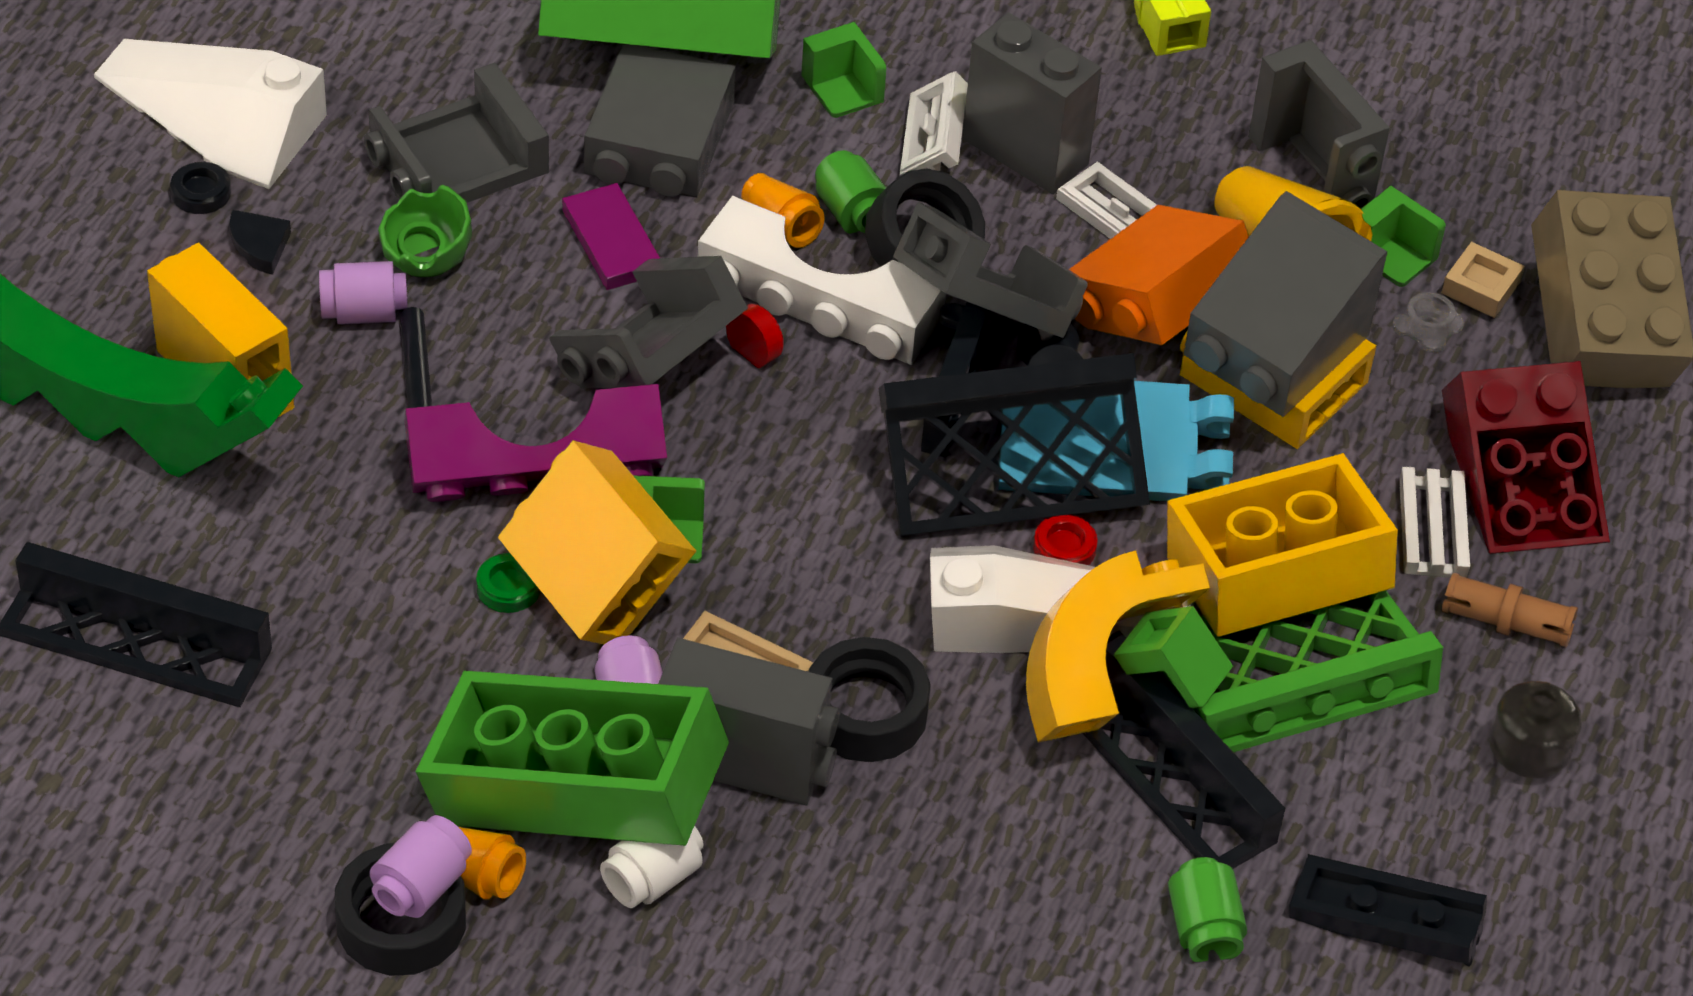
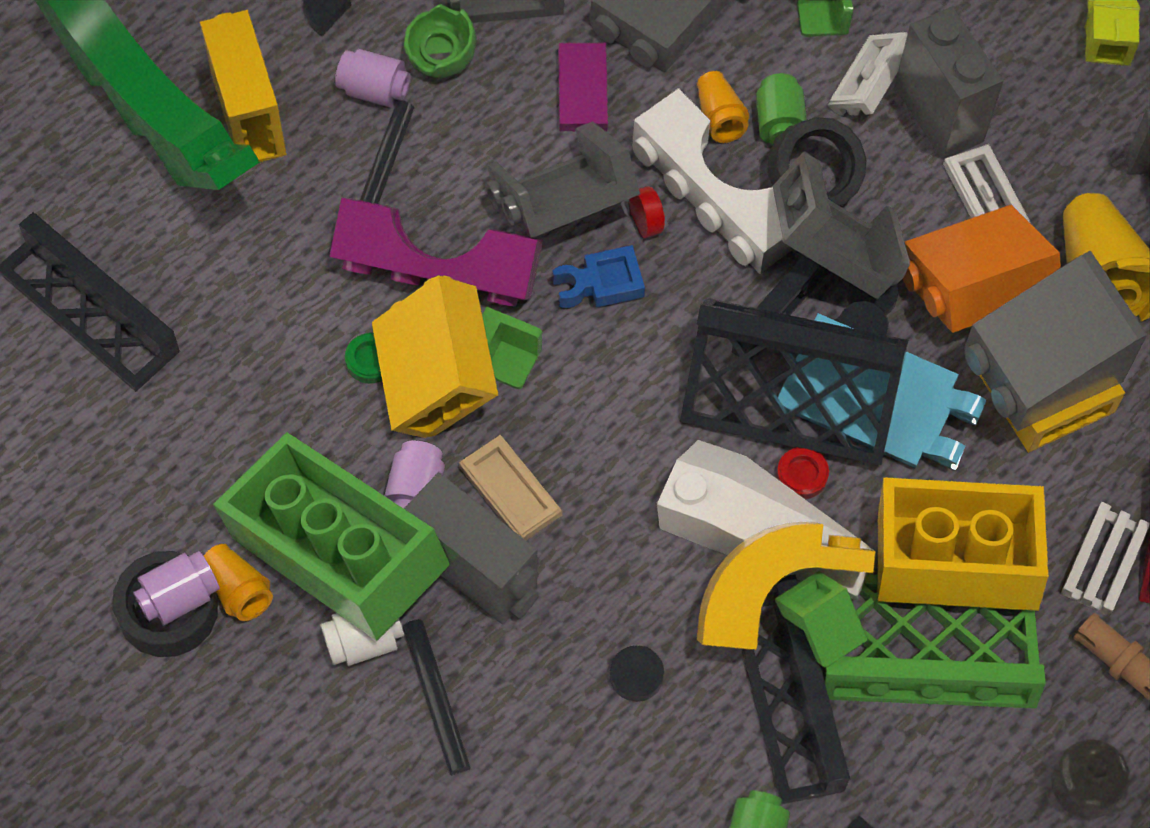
camera: 25 degrees right, 15 degrees up
black tyre [809,637,931,762] -> none
none -> black bar [403,619,471,776]
none -> blue plate [552,245,645,308]
none -> black tile [610,645,664,702]

